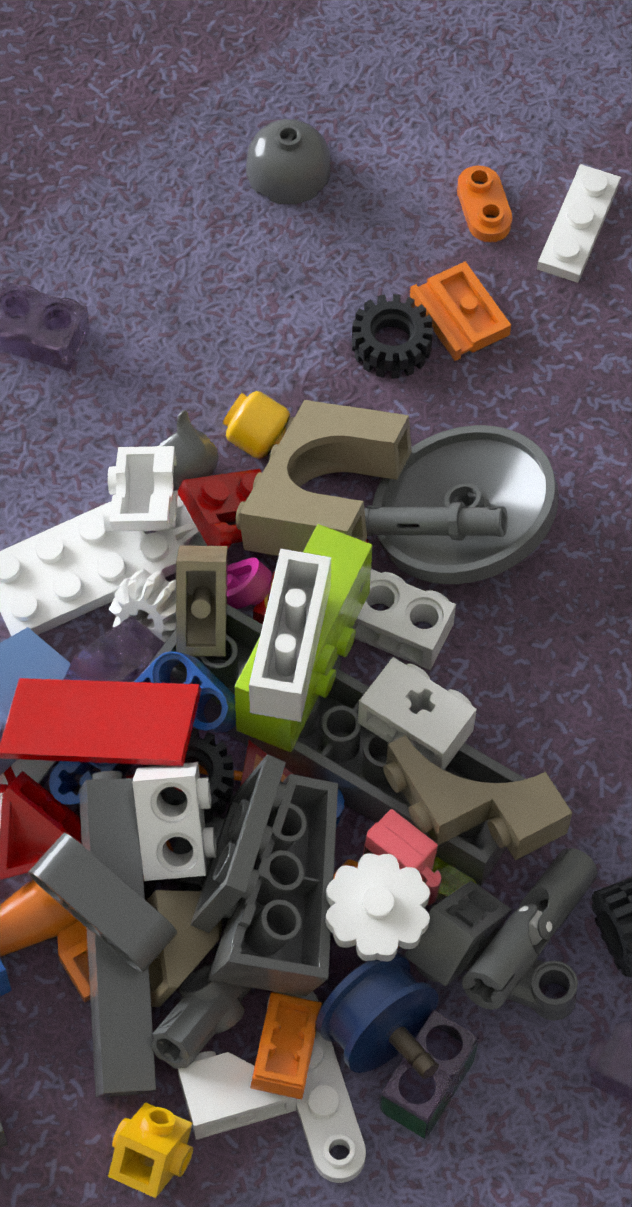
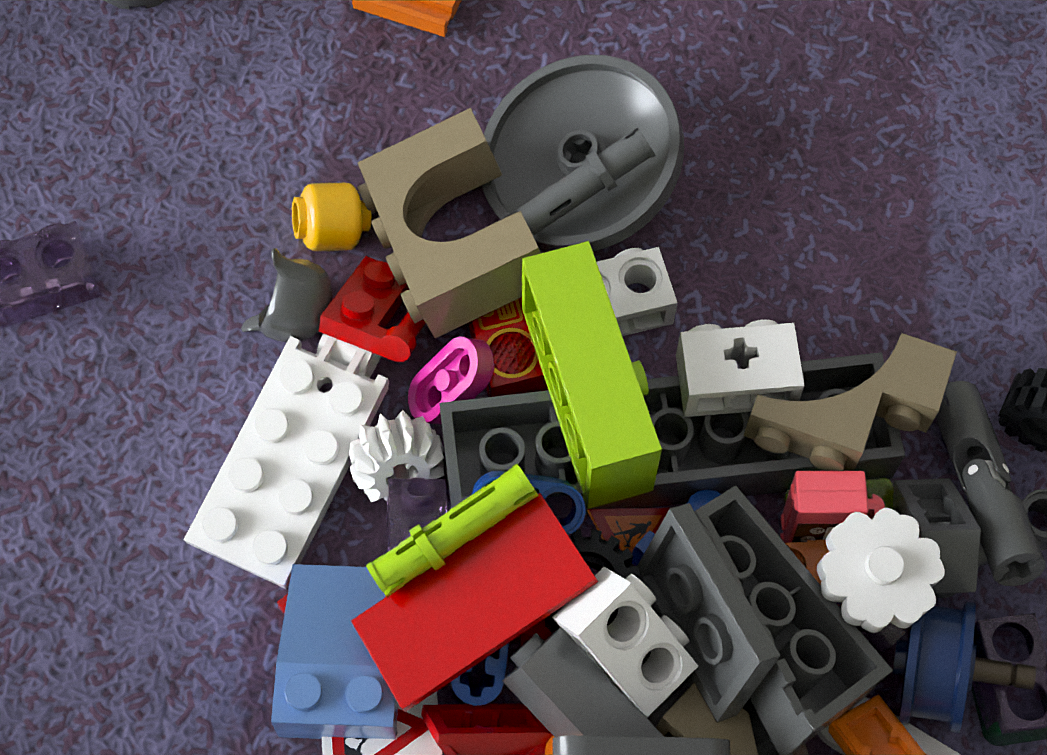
camera: 40 degrees left, 5 degrees up
white cylinder [103,446,178,532] -> none
dark tan slope [176,545,228,657] -> none
white brick [249,549,331,722] -> none
black tyre [352,294,433,379] -> none
none -> lime pin [366,464,539,598]

